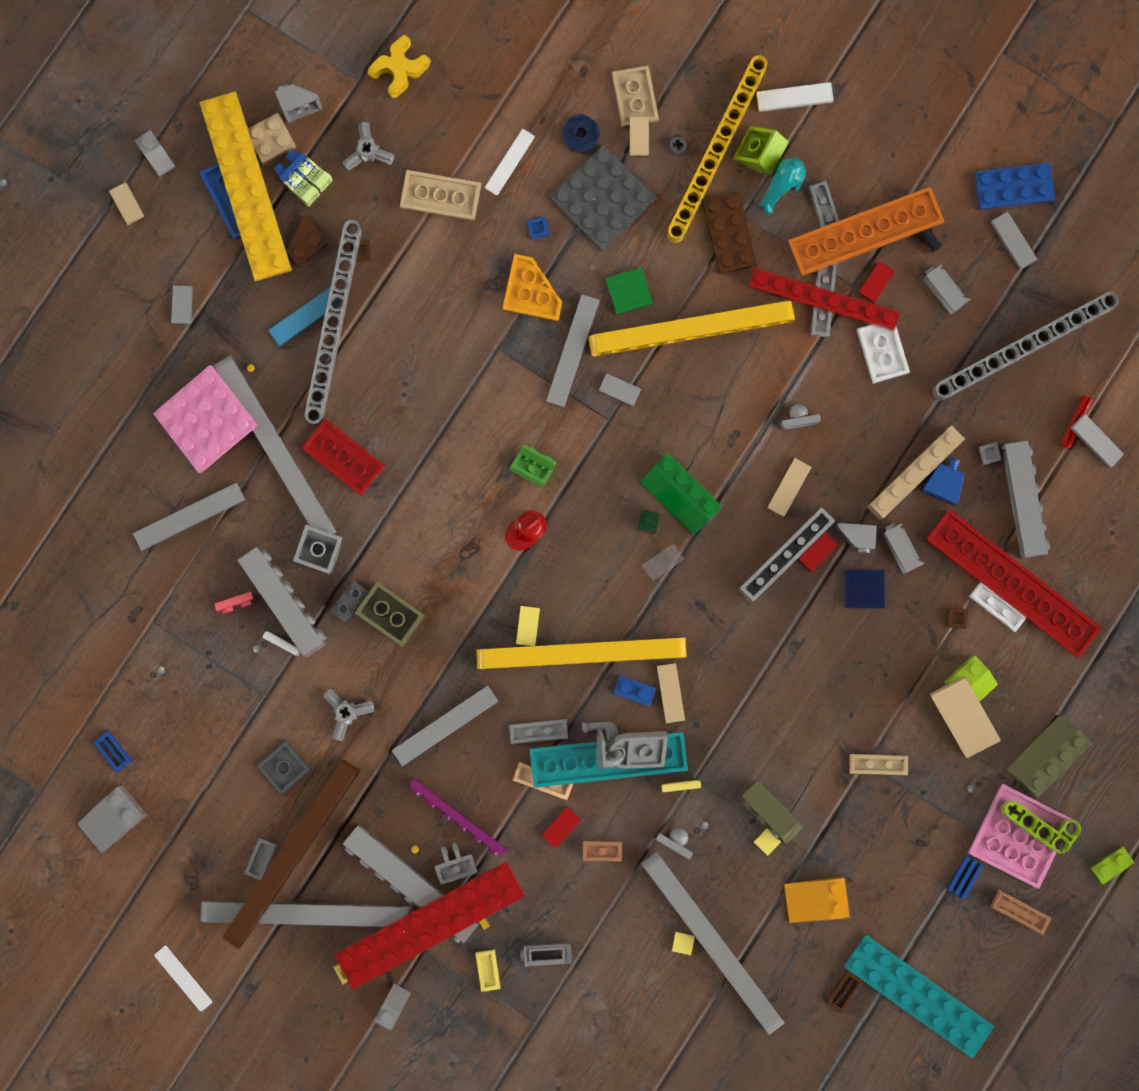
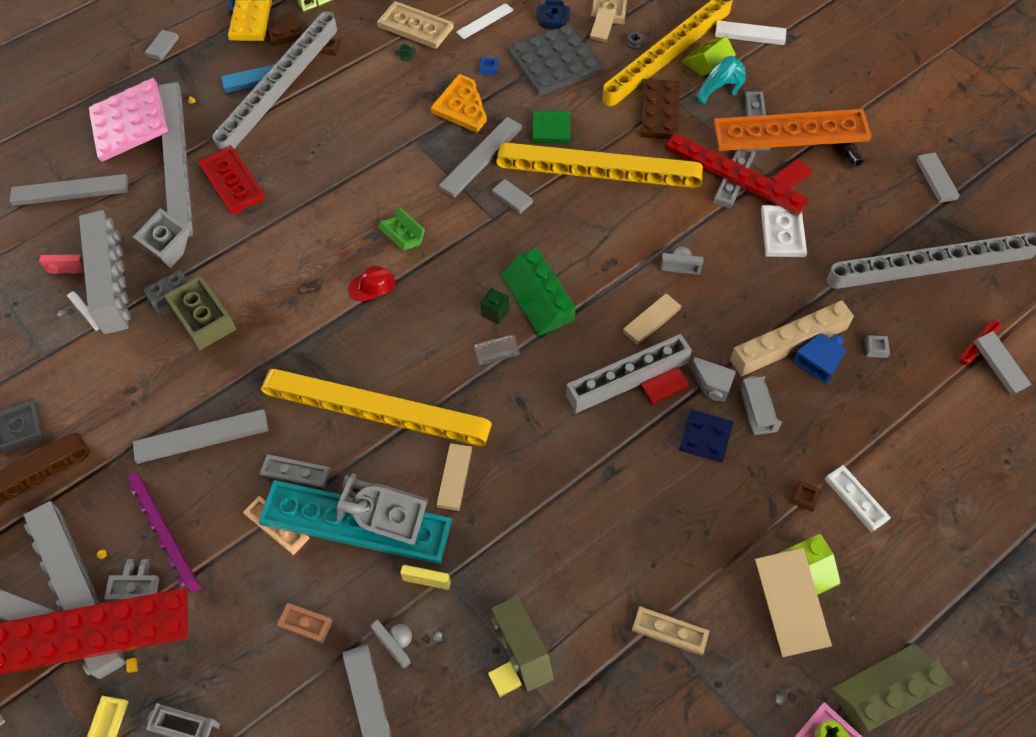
camera: 25 degrees right, 25 degrees down
light grey bush [323,689,374,741] -> none
light yellow tile [516,606,540,646] -> none
red tile [541,807,582,848] -> none
blue plate [613,676,656,707] -> none
light grey window [923,264,970,315] -> none
red plate [925,509,1102,658] -> none
blue plate [974,163,1055,210] -> none
light grey brick [1001,441,1050,559] -> none
none -> clear green plate [395,44,416,61]

